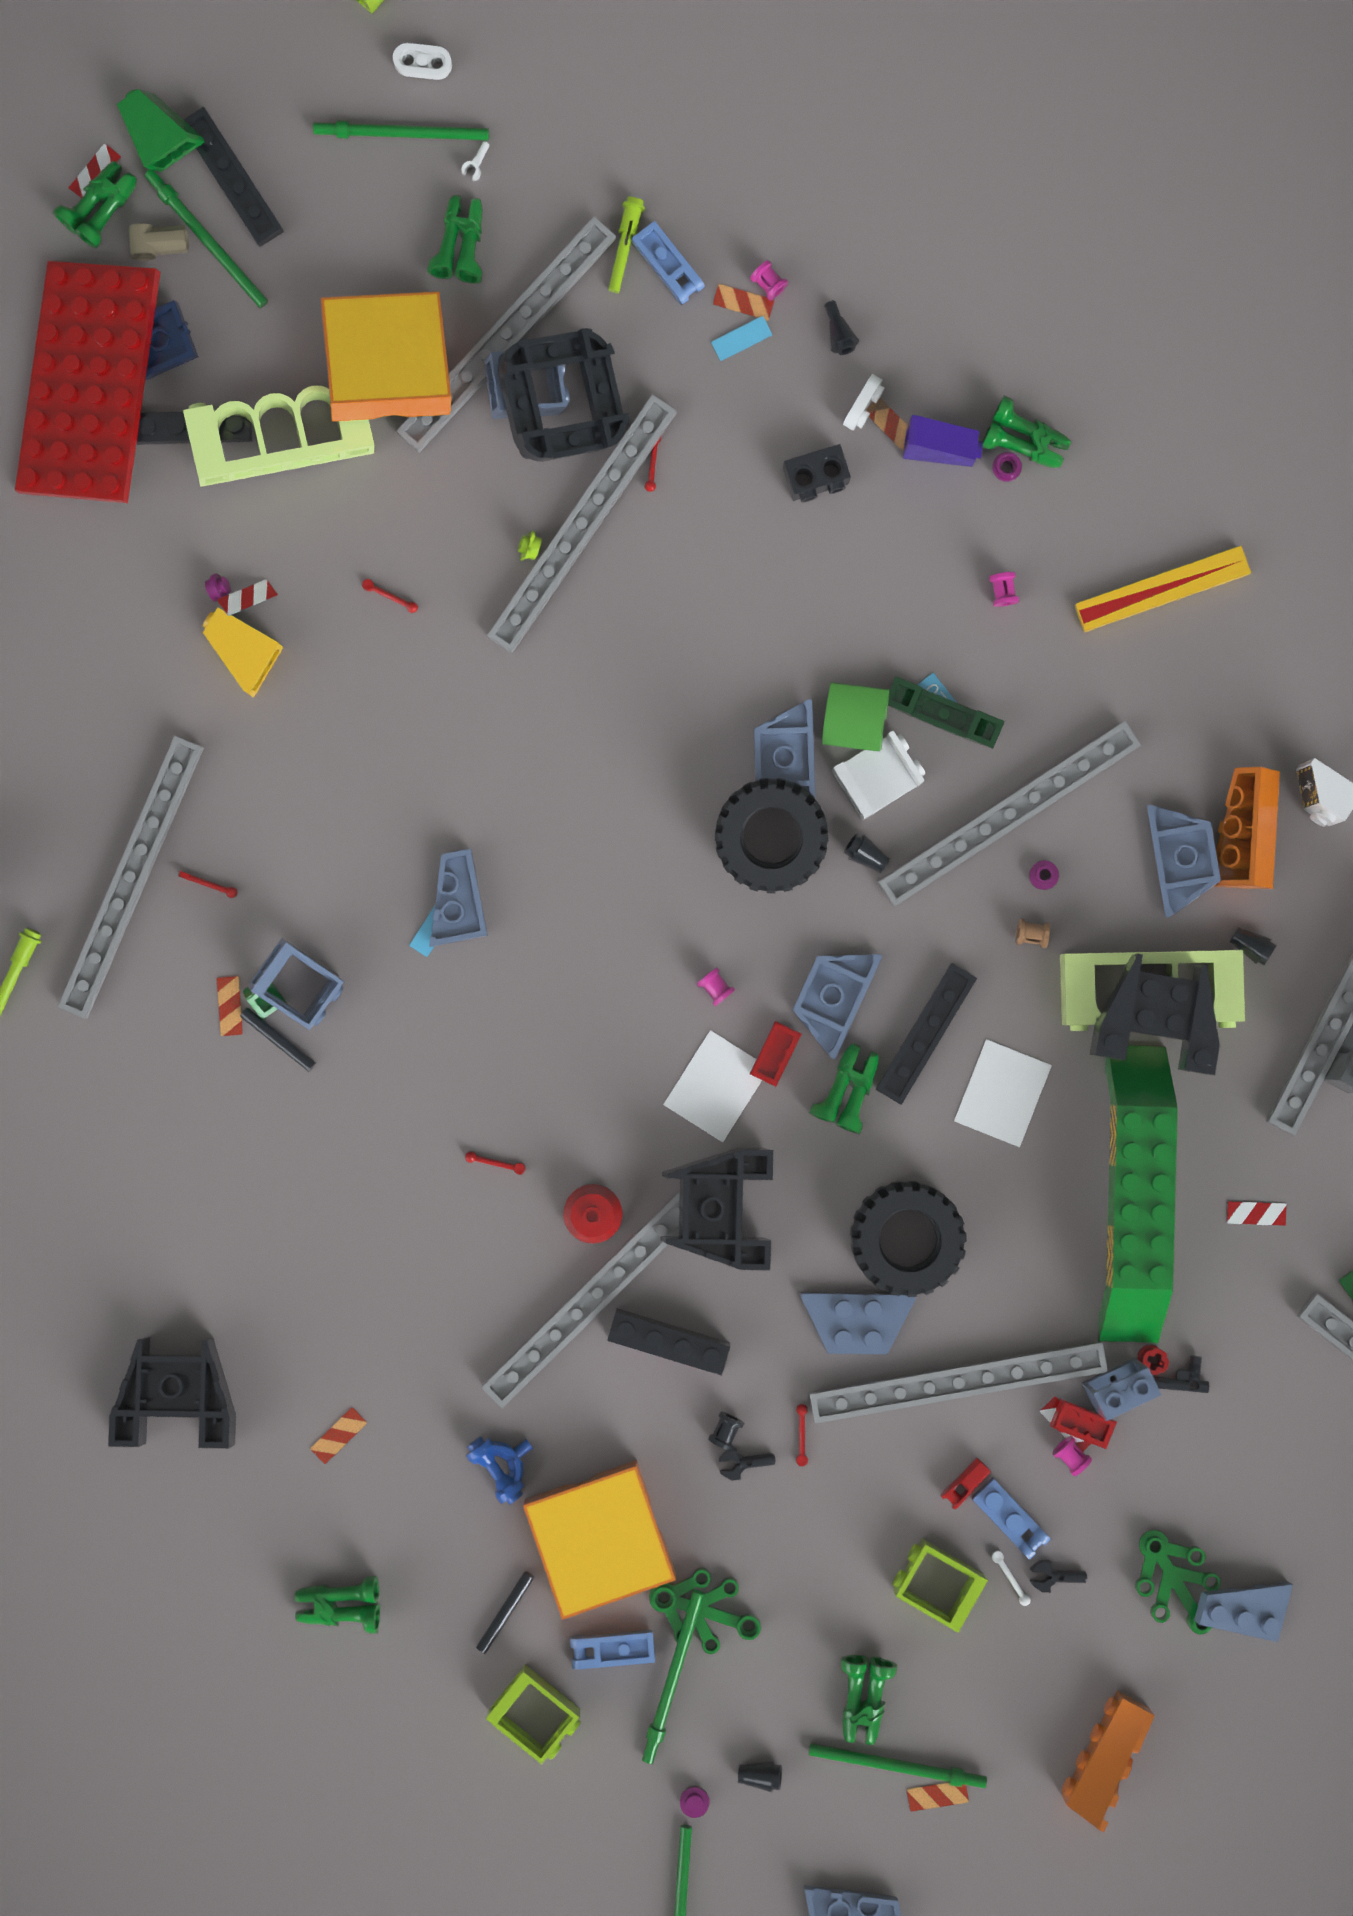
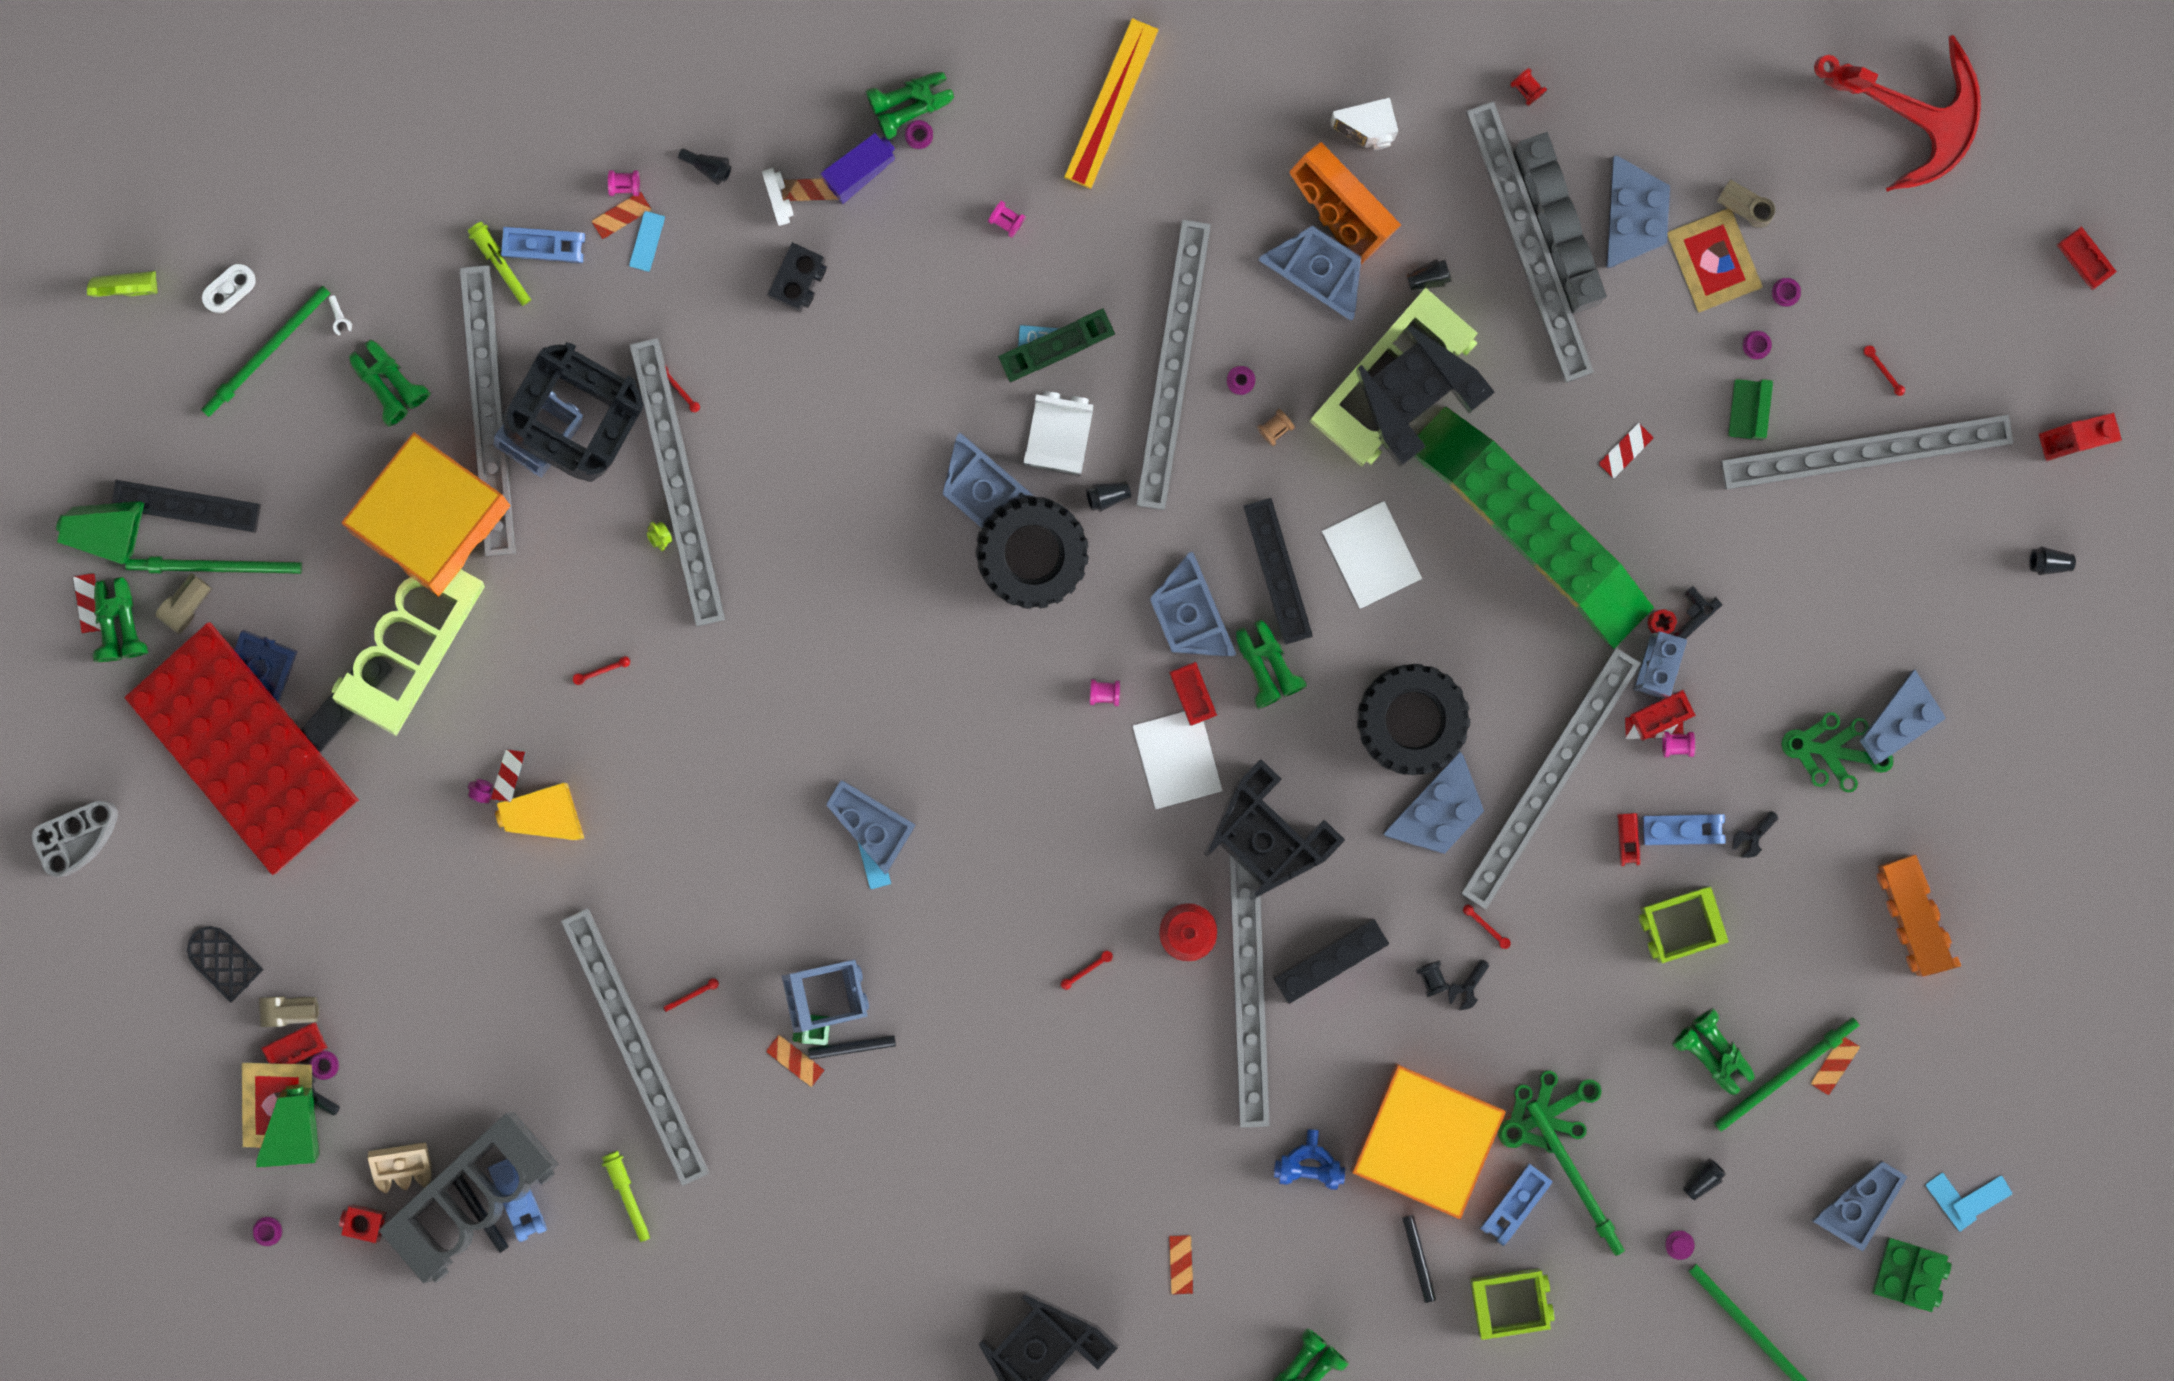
camera: 45 degrees left, 0 degrees up
bright green slope [822,682,889,752] -> none
white hinge [991,1550,1031,1606] -> none

